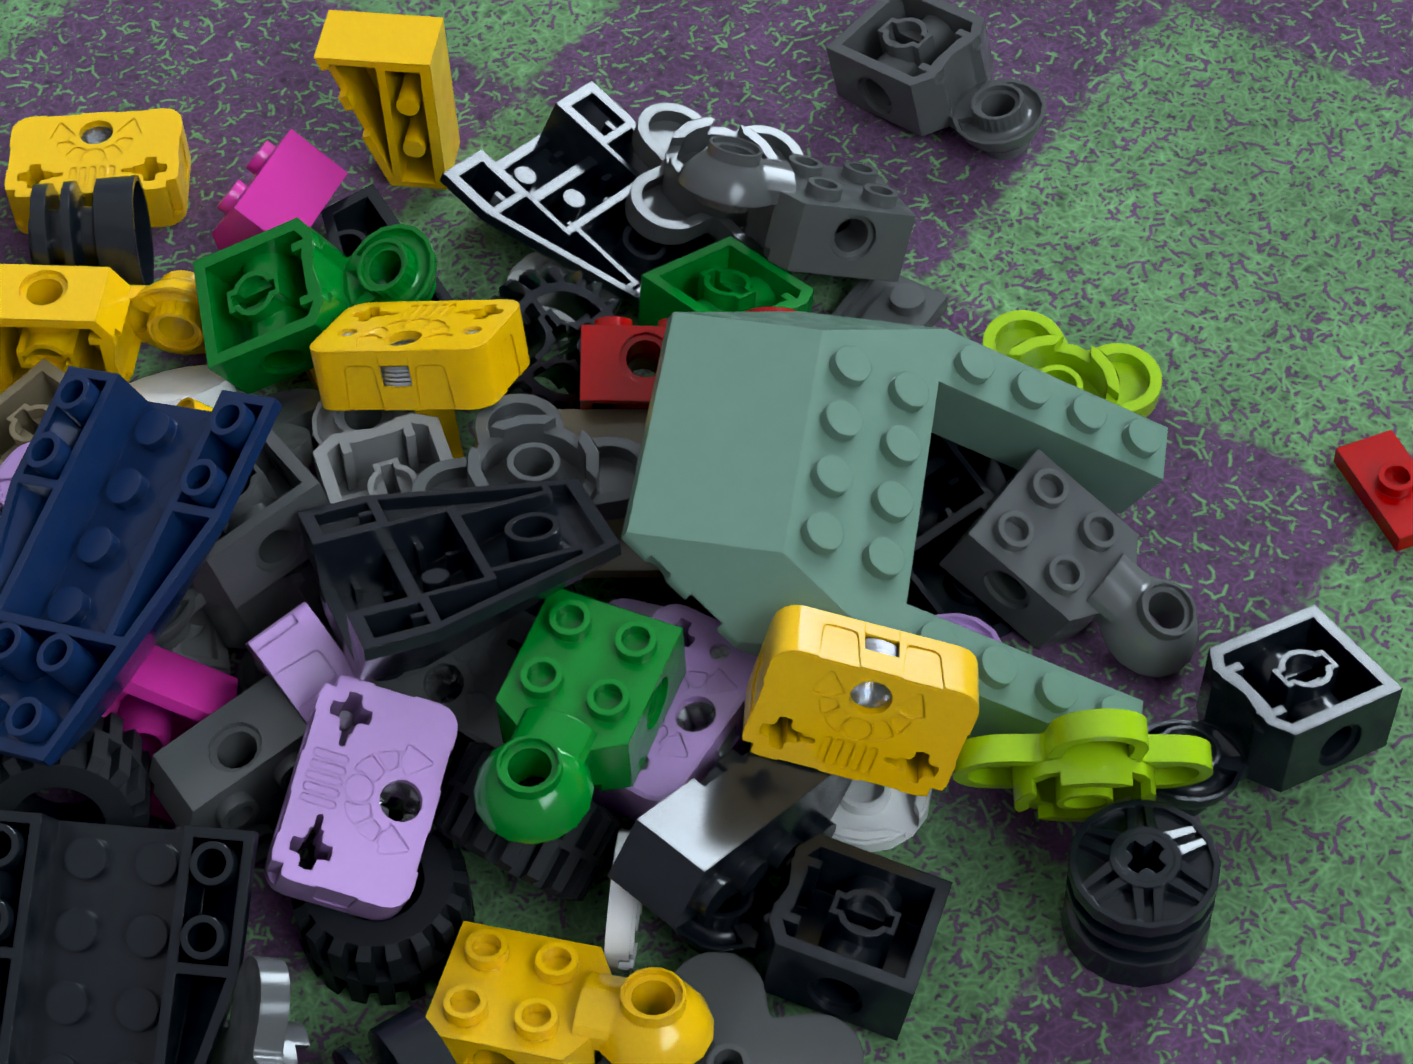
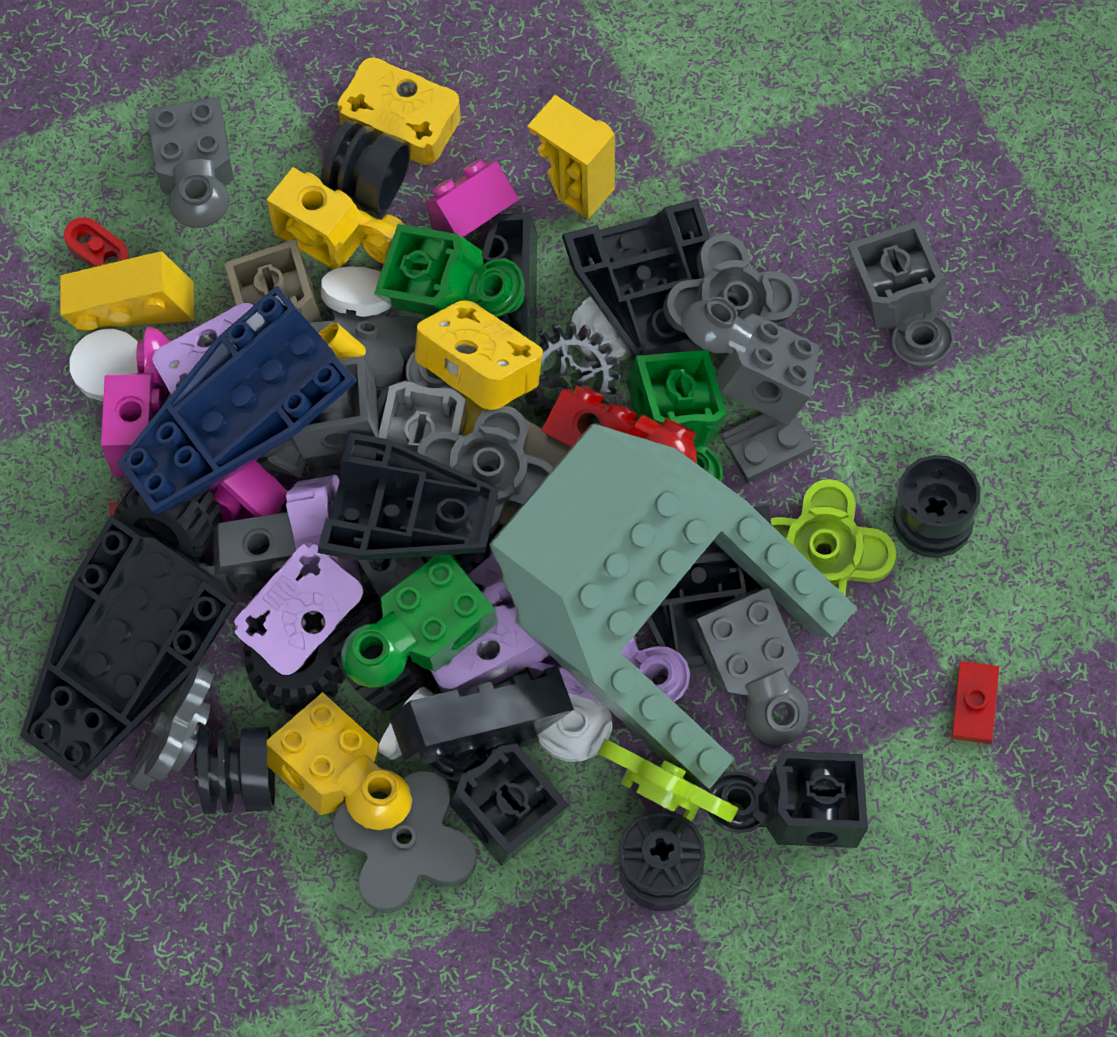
camera: 30 degrees right, 15 degrees up
yellow axle [742,605,979,797] -> none
none -> black wheel [893,455,981,558]

